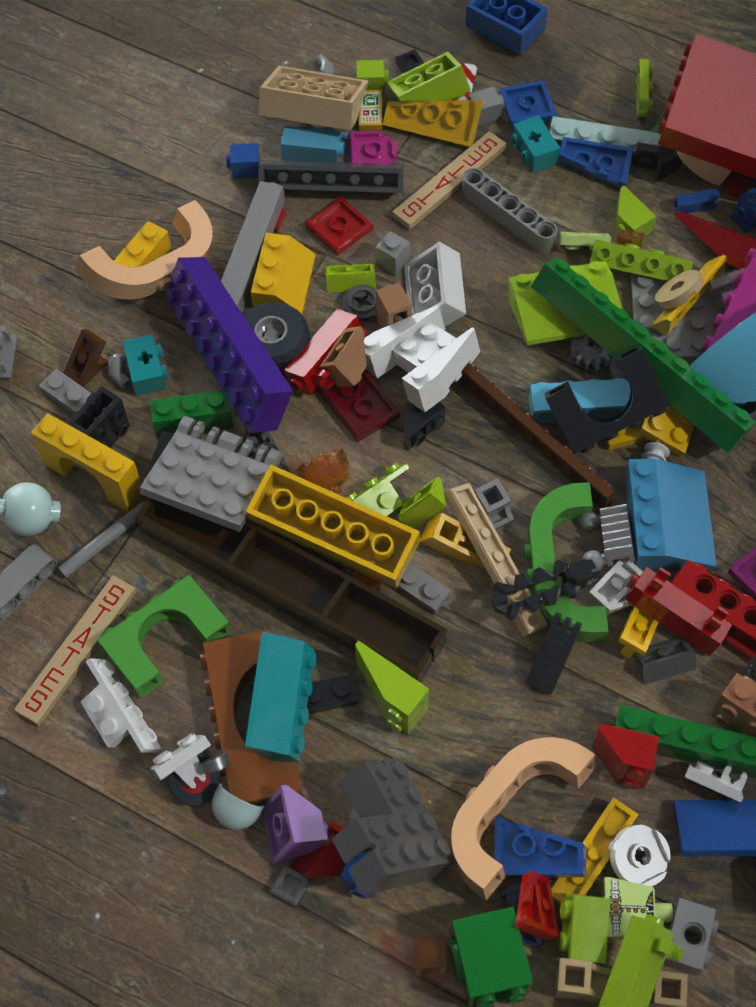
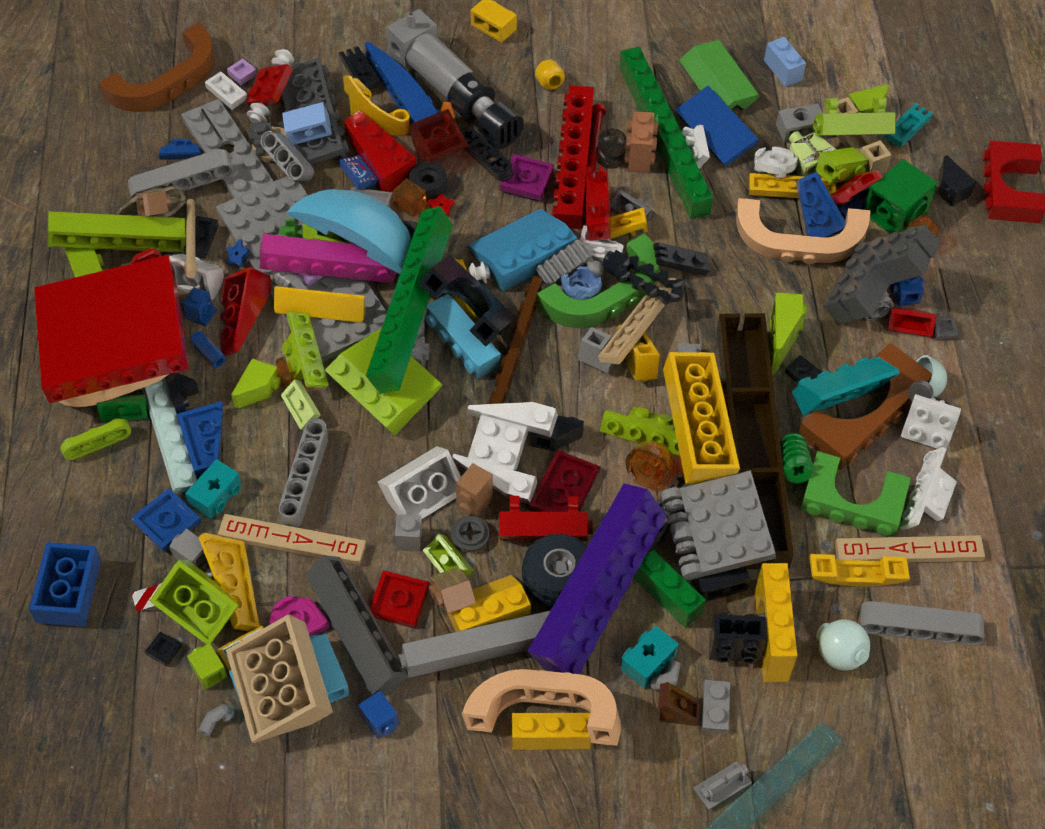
camera: 125 degrees left, 5 degrees down
light grey piece [58,501,145,578] -> none
medium lavender slope [262,785,328,865] -> none
medium nougat slope [319,326,367,388] -> none
lime slope [398,477,446,529] -> none
red slope [592,723,659,790] -> none
tan tile [655,270,704,309] -> none
none -> medium nougat brick [429,567,476,613]
none -> medium blue hair [561,266,602,300]
none -> green piece [780,433,813,483]
none -> yellow slope [809,554,910,587]

